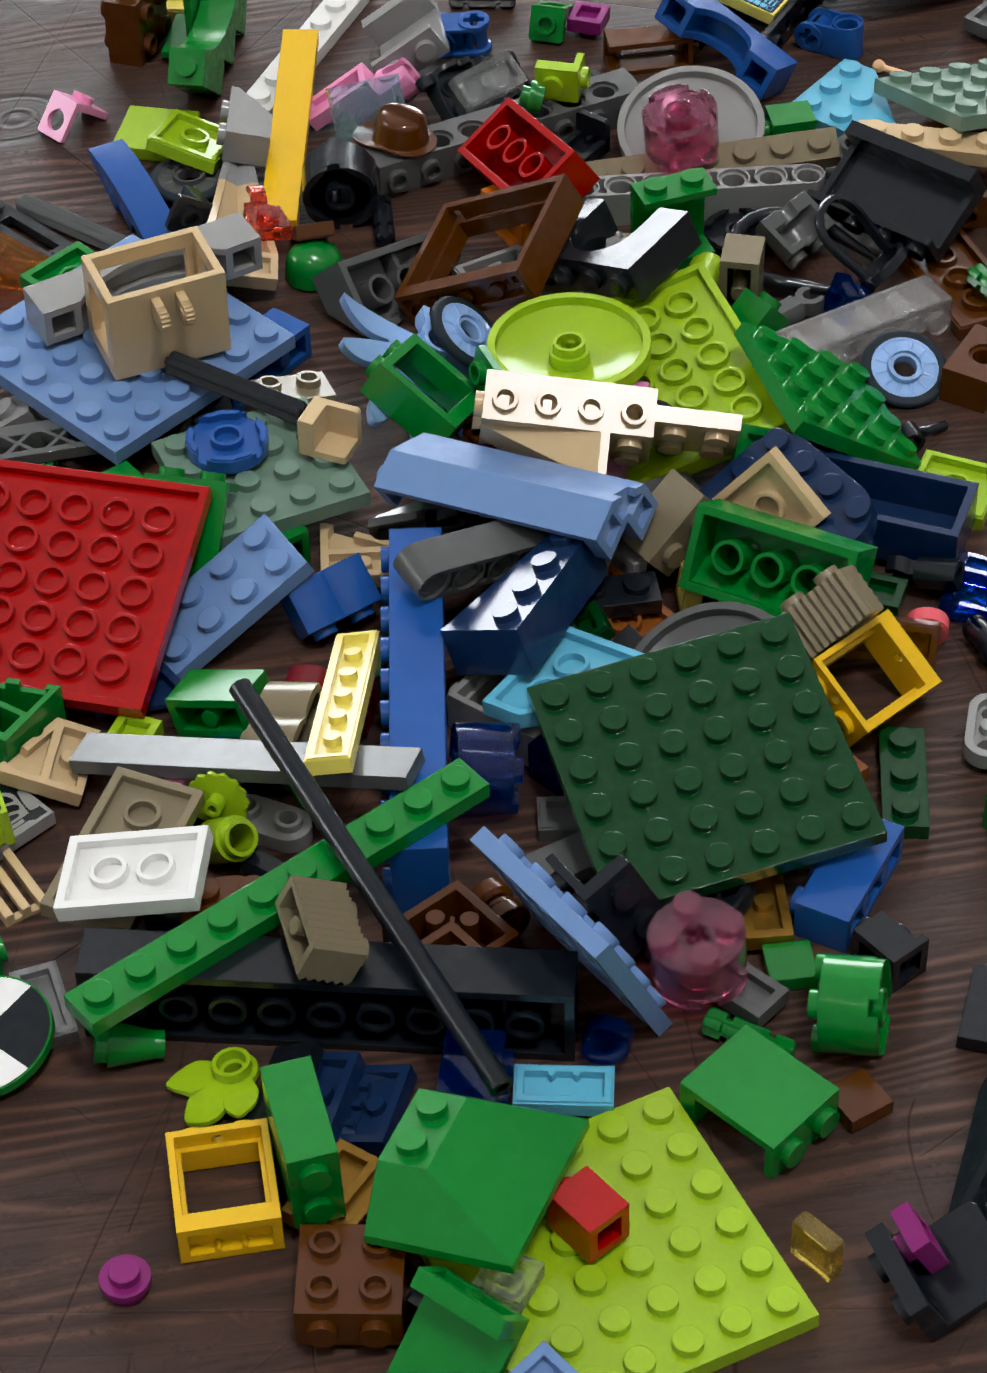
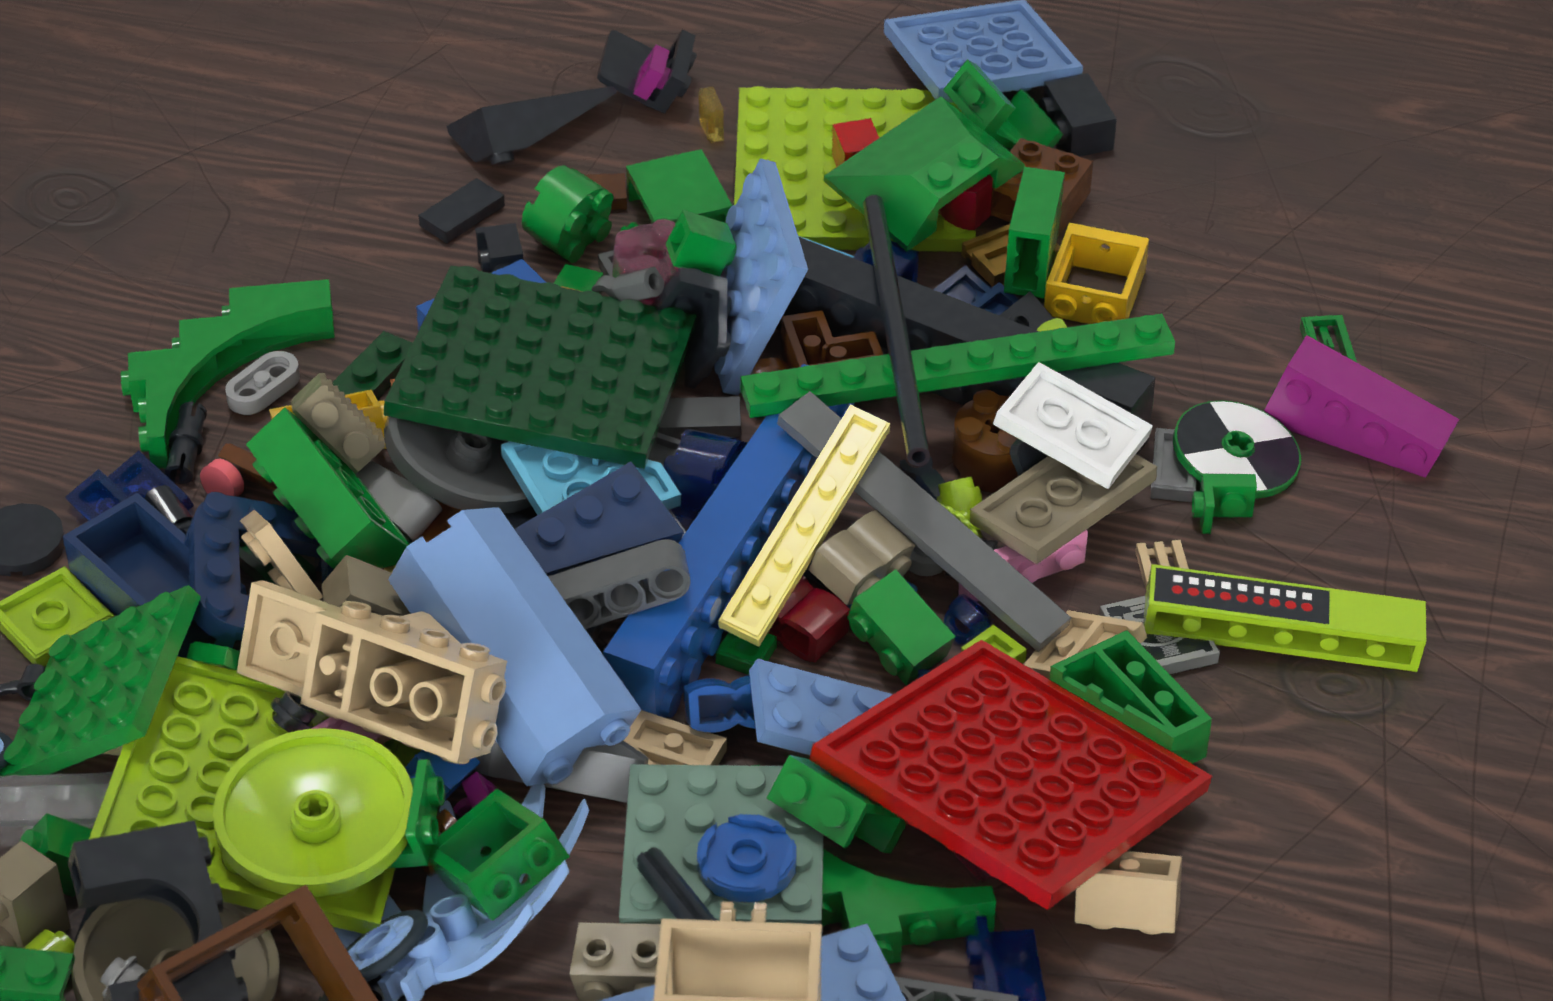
camera: 155 degrees left, 0 degrees up
magenta plate [98,1254,152,1306] -> none
dark tan brick [275,875,369,986] -> none
tan panel [297,396,362,465] -> none
none -> dark grey bar [591,267,665,301]
none -> green brick [665,210,736,277]

